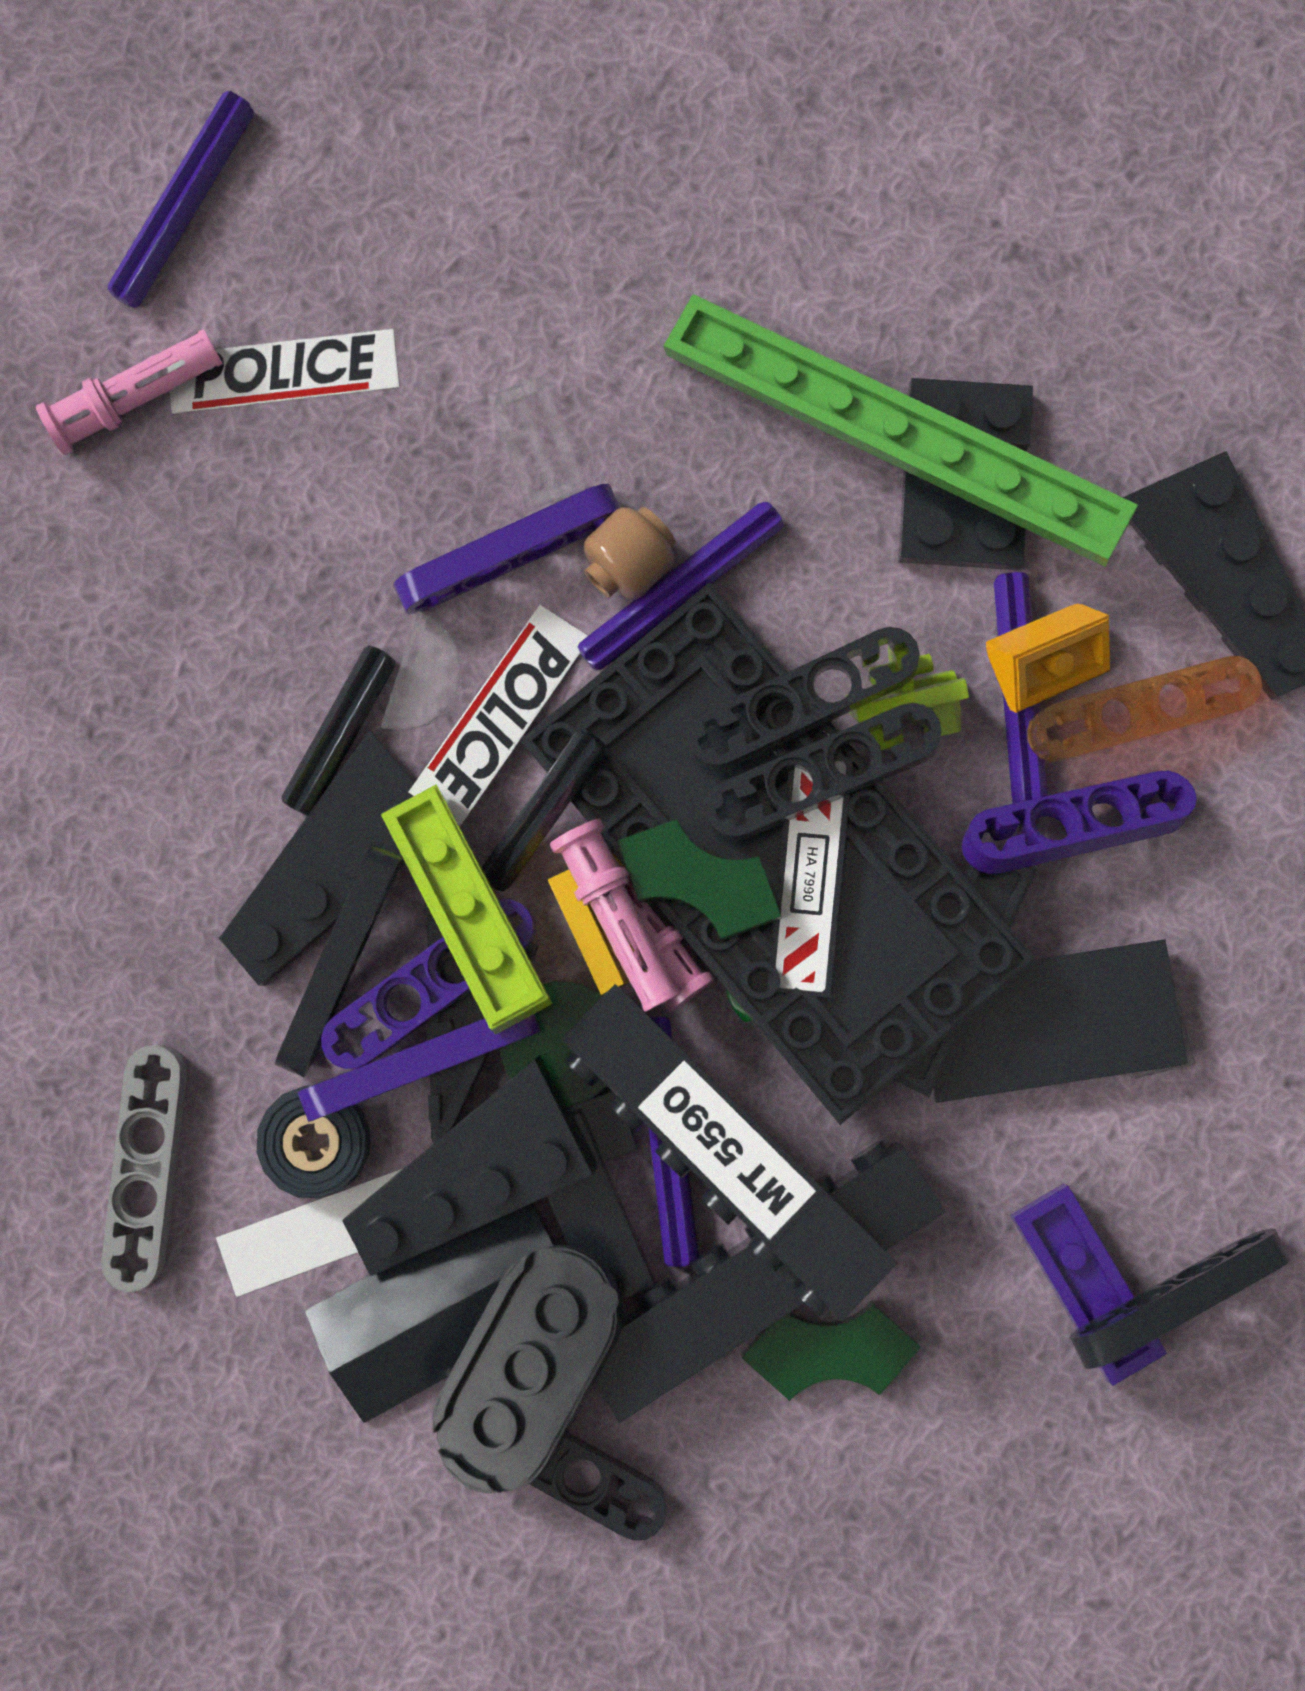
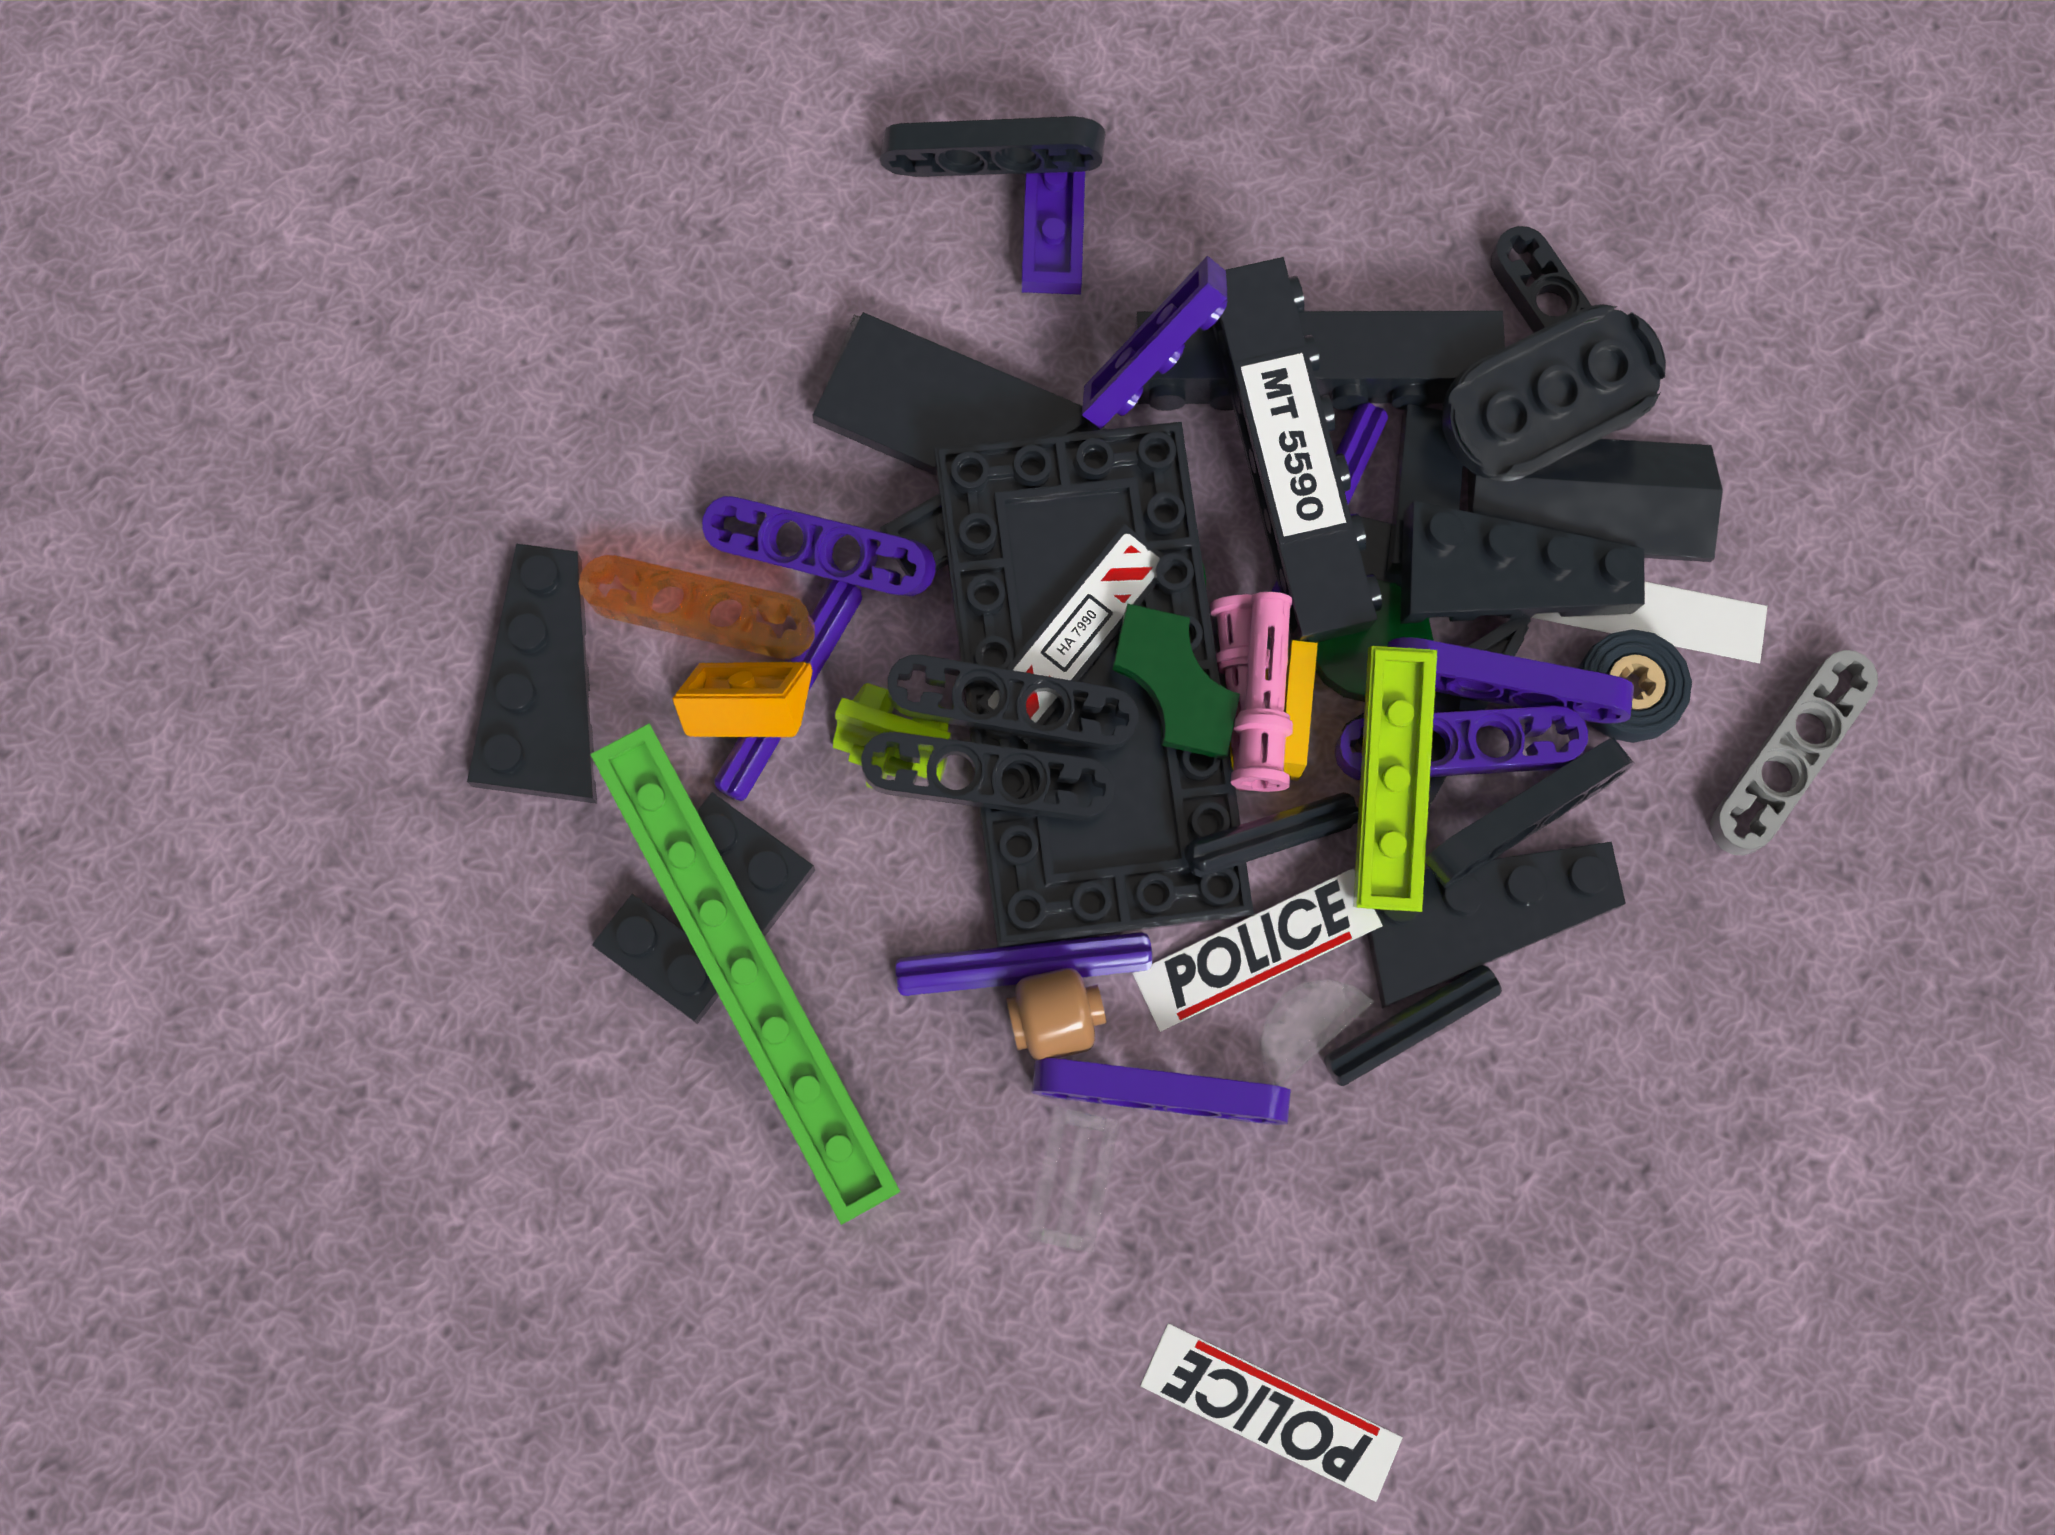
camera: 155 degrees left, 10 degrees down
bright pink pin [36,329,223,455] -> none
dark green tile [741,1301,921,1401] -> none
none -> dark purple plate [1082,256,1228,429]

